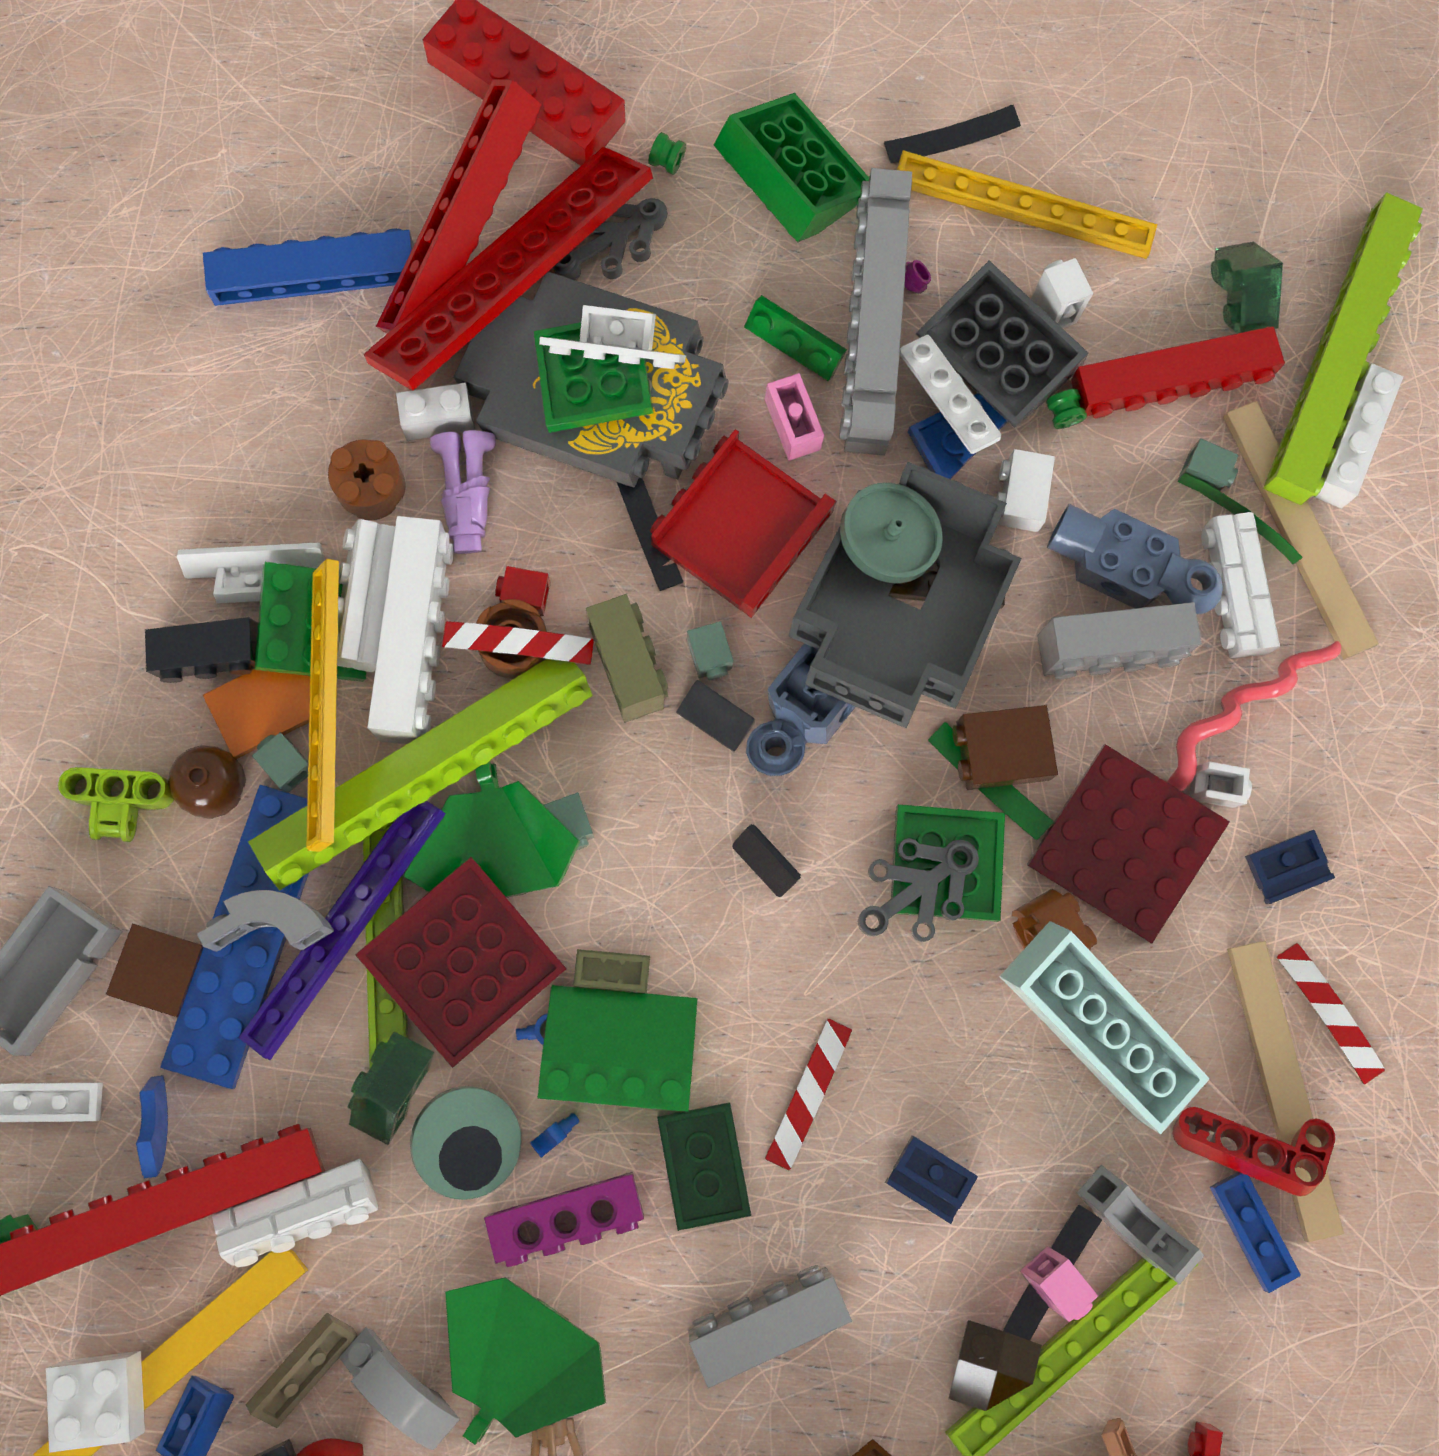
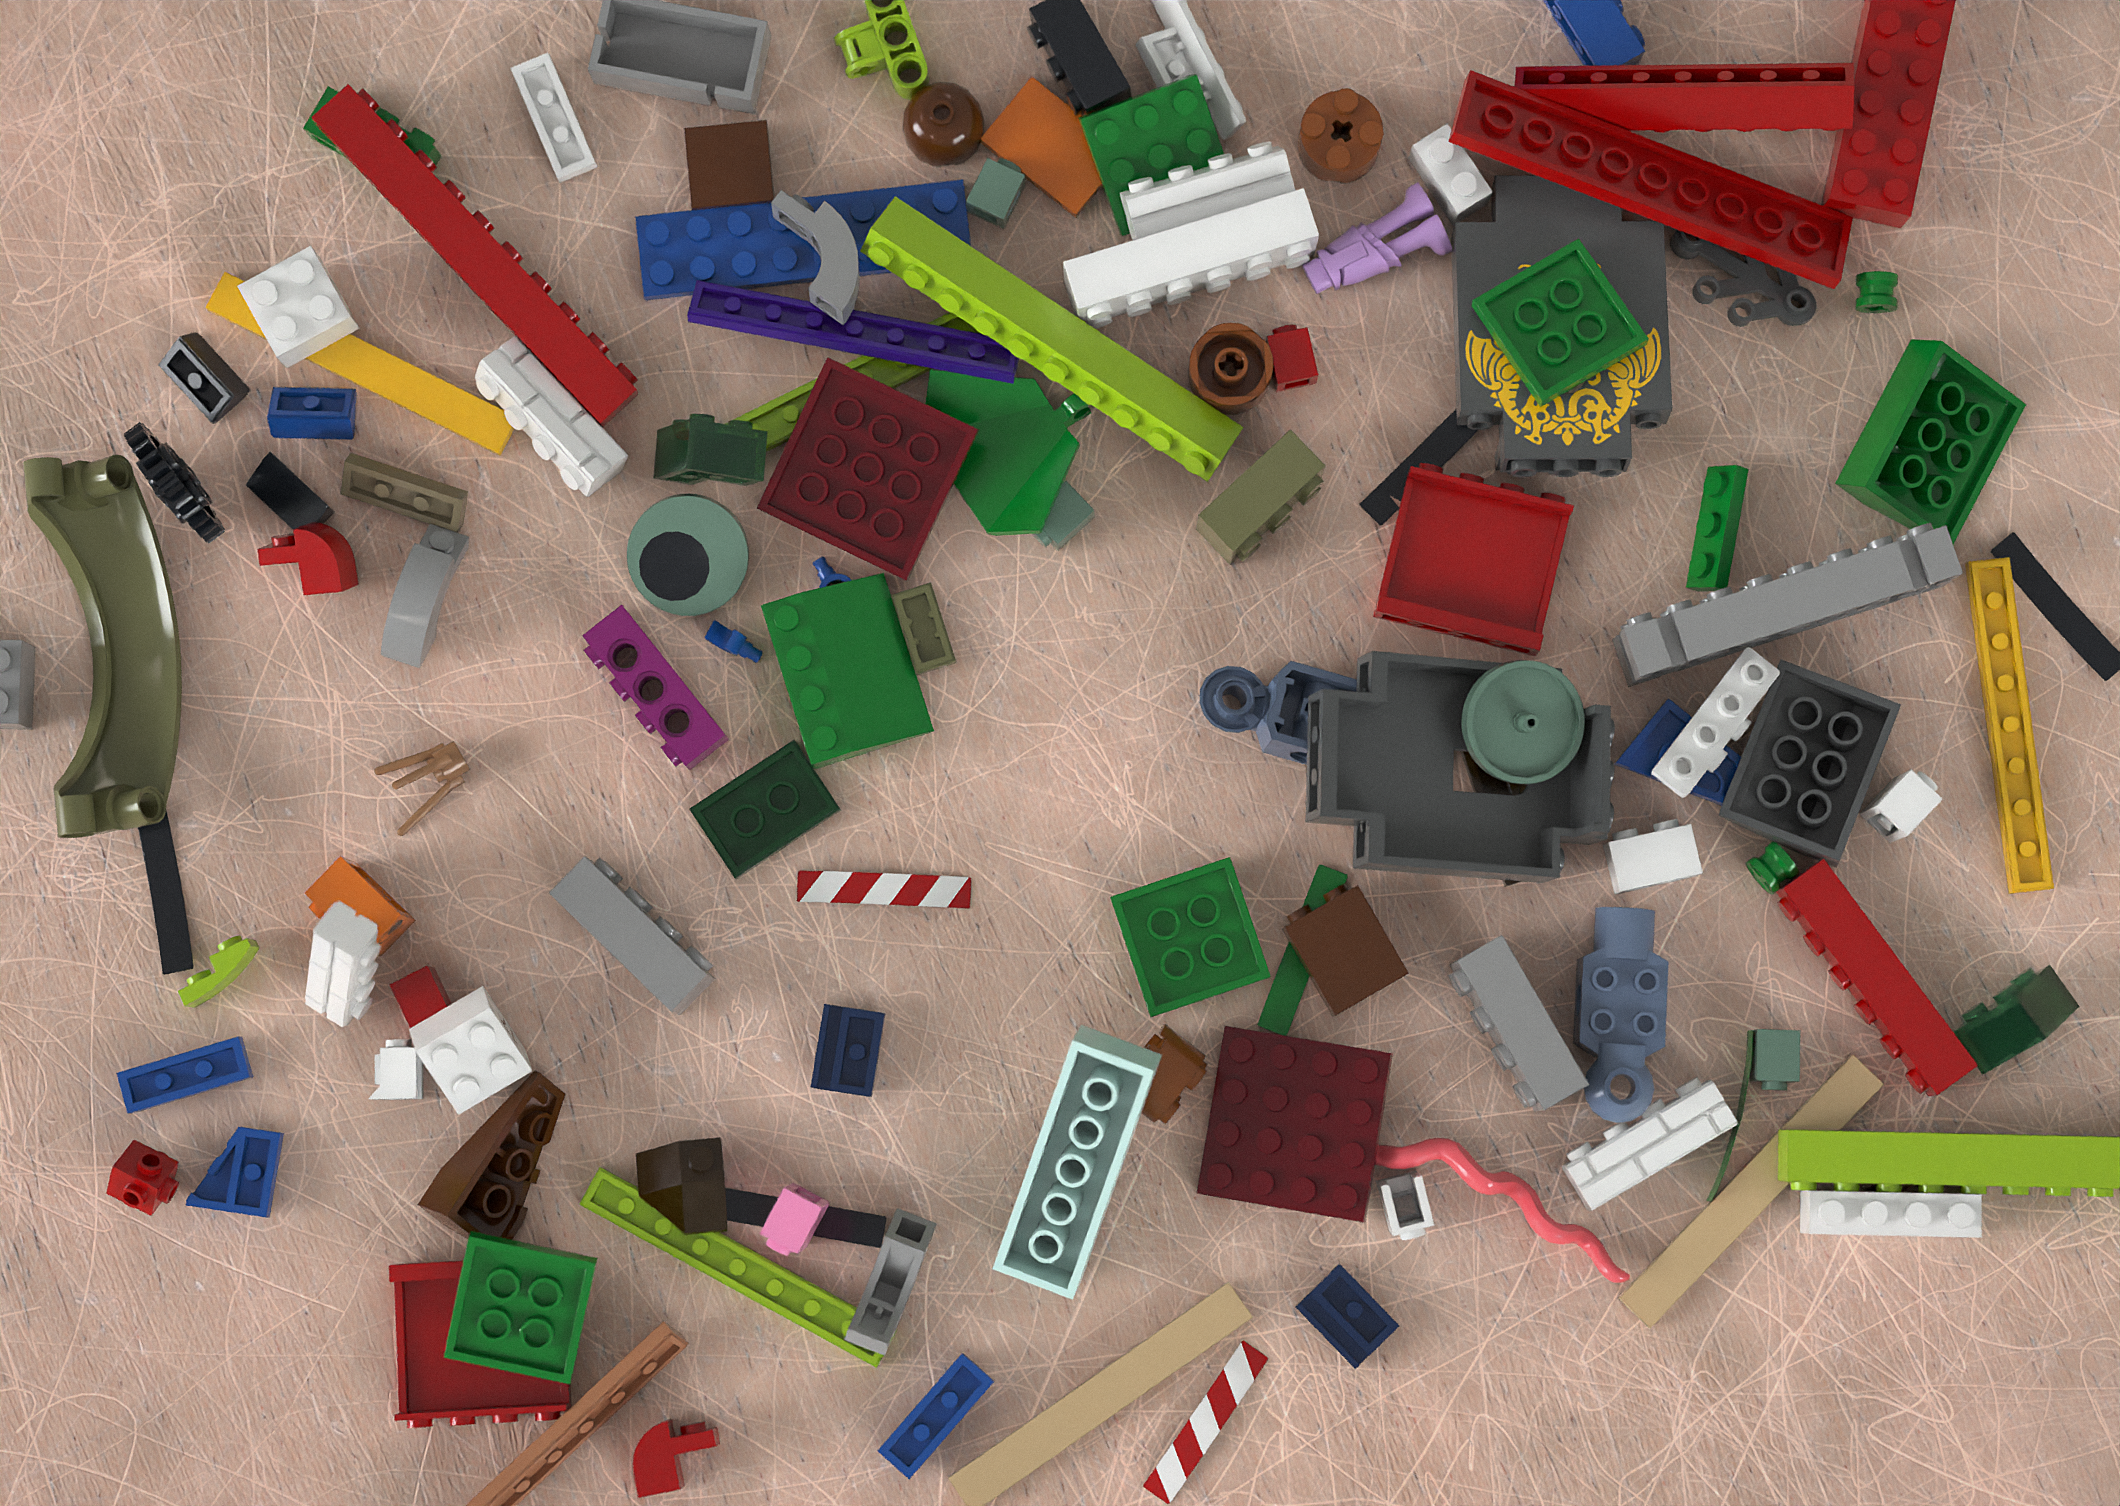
camera: 80 degrees right, 5 degrees up
blue tile [136,1075,168,1179] -> none
yellow tile [306,559,339,852] -> none
sticker [442,621,594,665] -> none
green panel [445,1277,606,1445] -> none
white bracket [539,305,686,369] -> none
black slope [676,680,755,752] -> none
sand green brick [686,621,733,680] -> none
black slope [732,824,801,897] -> none
bright pink brick [765,373,824,461] -> none
dark grey plant [858,838,979,942] -> none
magenta plate [904,260,931,294] -> none
red beam [1172,1107,1336,1196] -> none

